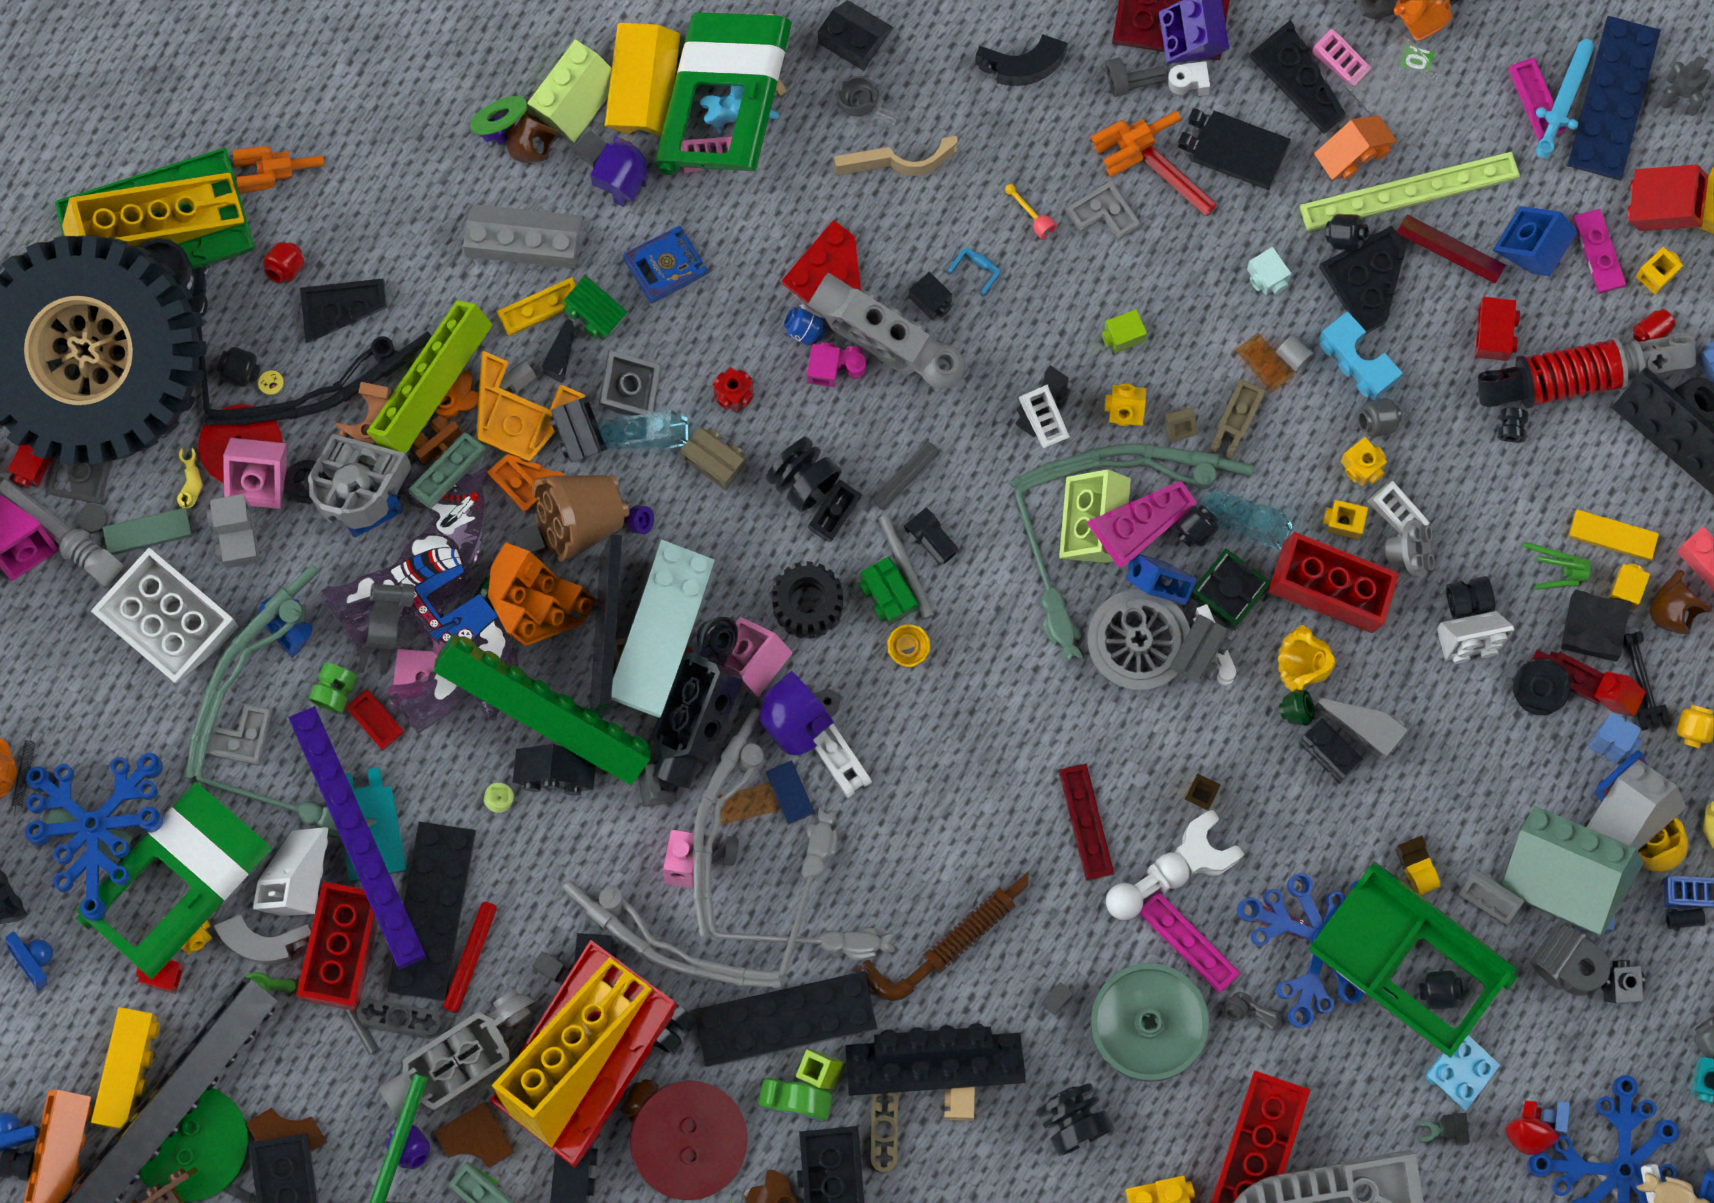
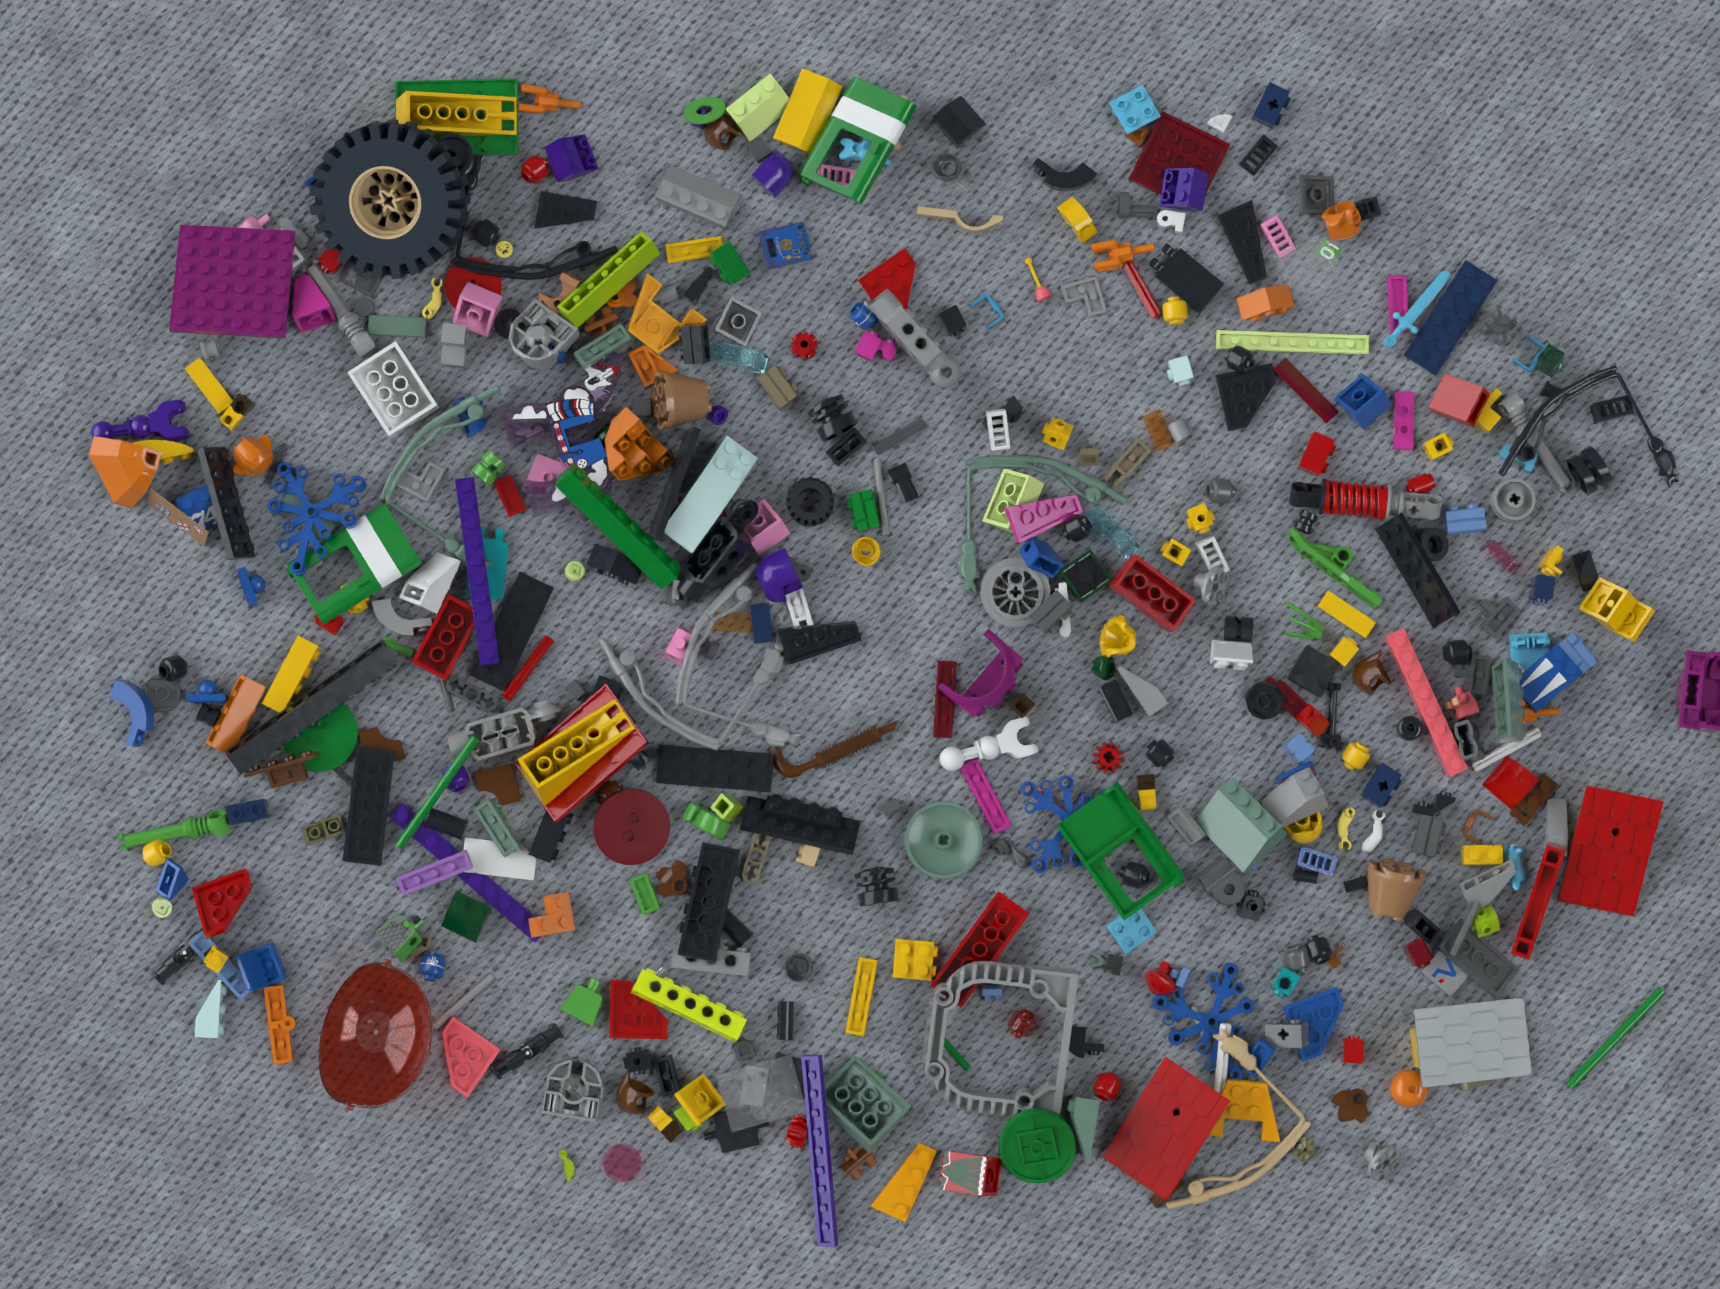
camera: 15 degrees right, 10 degrees up
dark grey flag [358,583,414,675] -> none
lime brick [1102,309,1147,353] -> none
medium azure arch [1319,311,1403,400] -> none
none -> dark purple slope [544,134,599,182]
none -> black wing [777,621,862,665]
none -> magenta piece [938,629,1024,718]
none -> yellow brick [1057,197,1098,243]
none -> red gear [1092,741,1125,774]
none -> black head [1146,739,1175,768]
none -> yellow head [1162,297,1188,326]
none -> bright green piece [1287,528,1382,609]

